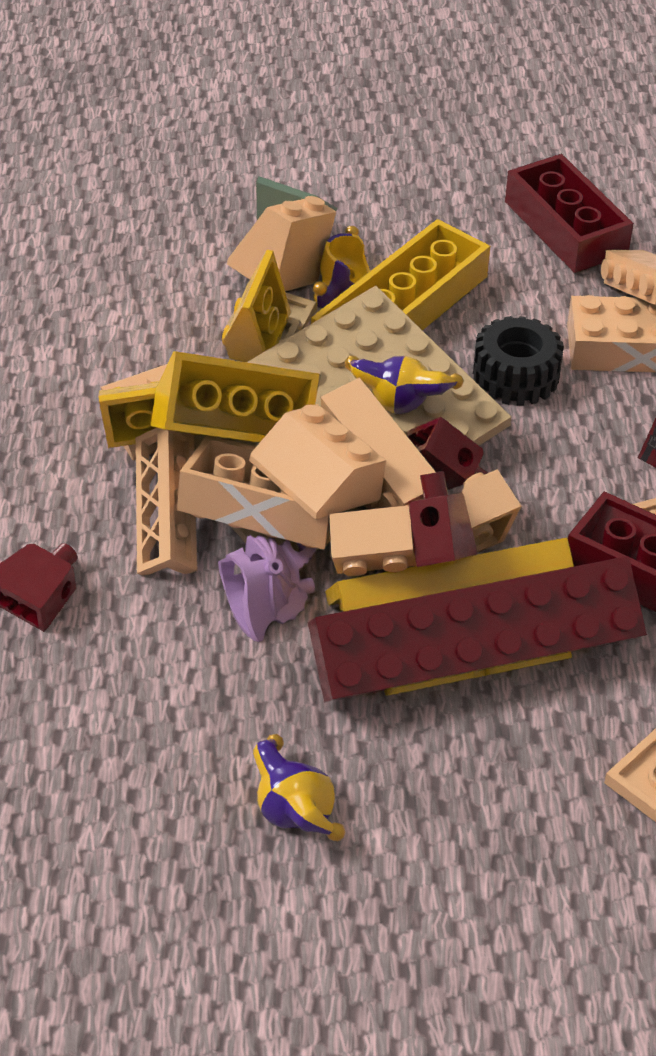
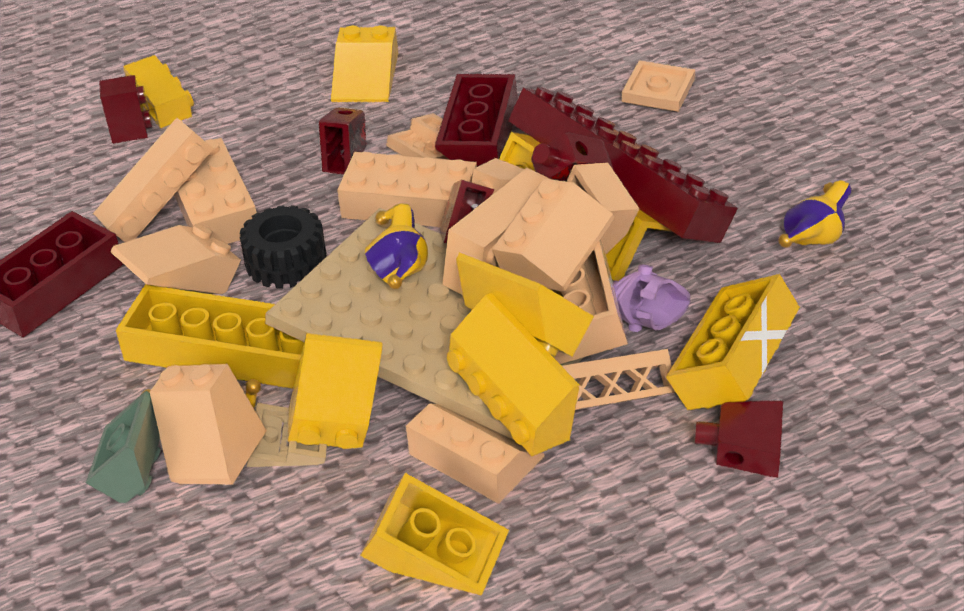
camera: 110 degrees left, 5 degrees down
none -> light nougat slope [111,224,241,294]
none -> light nougat brick [337,152,477,227]
none -> yellow slope [360,473,509,595]
none -> yellow brick [666,274,800,410]

